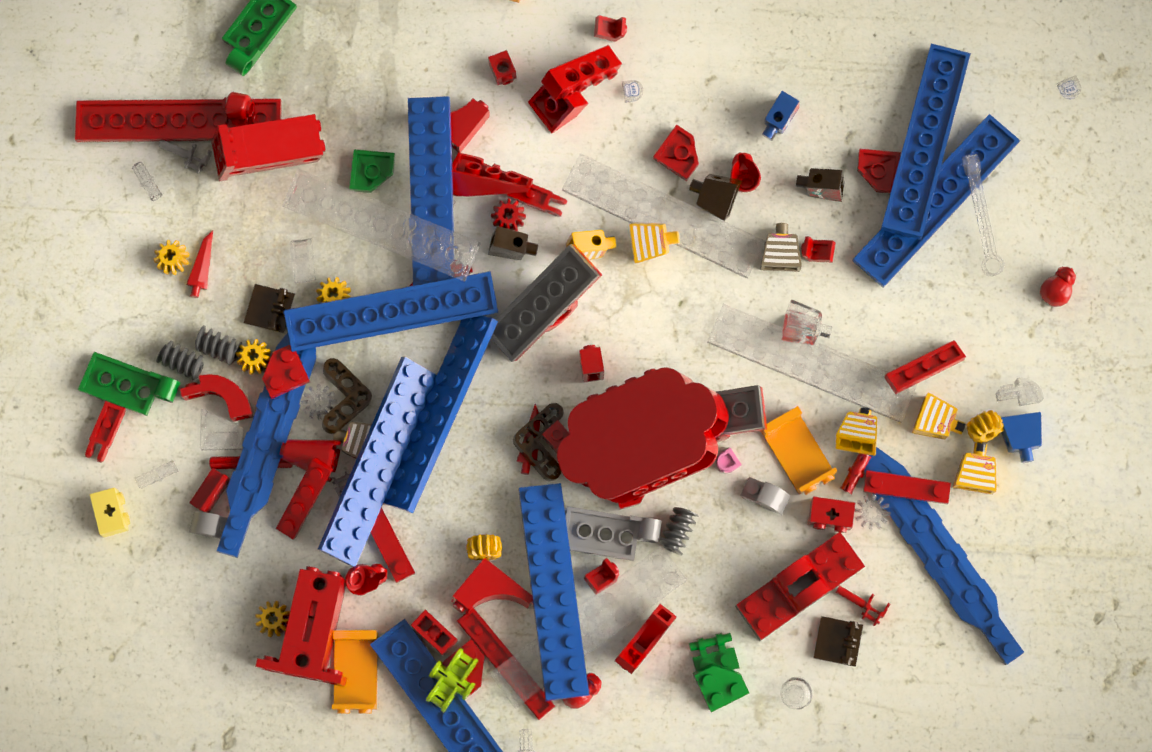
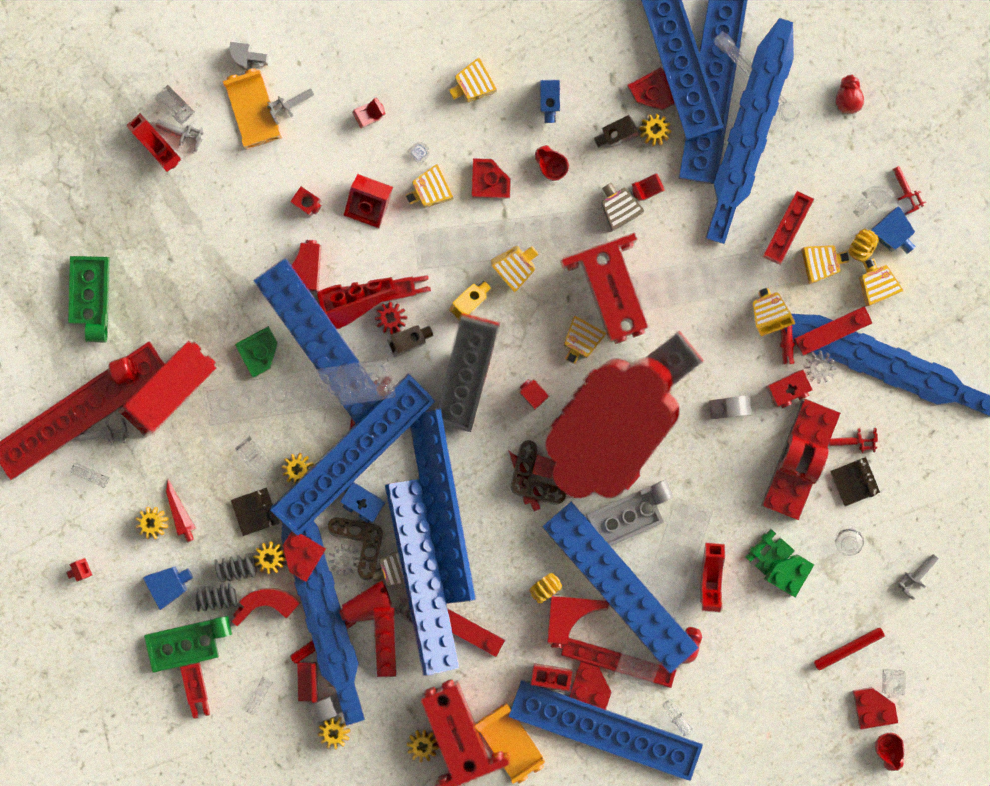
camera: 35 degrees left, 10 degrees up
light yellow brick [90,487,130,538] -> none
clear wing [200,409,244,450] -> none
red hair [345,563,388,596] -> none
lime axle [426,648,478,713] -> none
red brick [541,45,622,101] -> none
red bracket [584,558,619,595] -> none
dark grey piece [659,507,699,555] -> none
dark brown torso [689,174,742,221] -> none
bright pink tile [716,448,742,473] -> none
light orange panel [760,406,837,495] -> none
clear torso [781,299,832,345] -> none
none -> red tile [66,558,93,582]
none -> blue torso [143,566,193,610]
none -> yellow gear [318,717,351,749]
none -> blue brick [340,482,386,523]
none -> yellow torso [405,164,454,208]
none -> yellow torso [449,58,497,102]
none -> red brick [560,233,648,344]
none -> torso [564,316,606,364]
none -> yellow gear [639,114,672,147]
none -> blue plate [705,18,794,244]
none -> red piece [892,166,926,215]

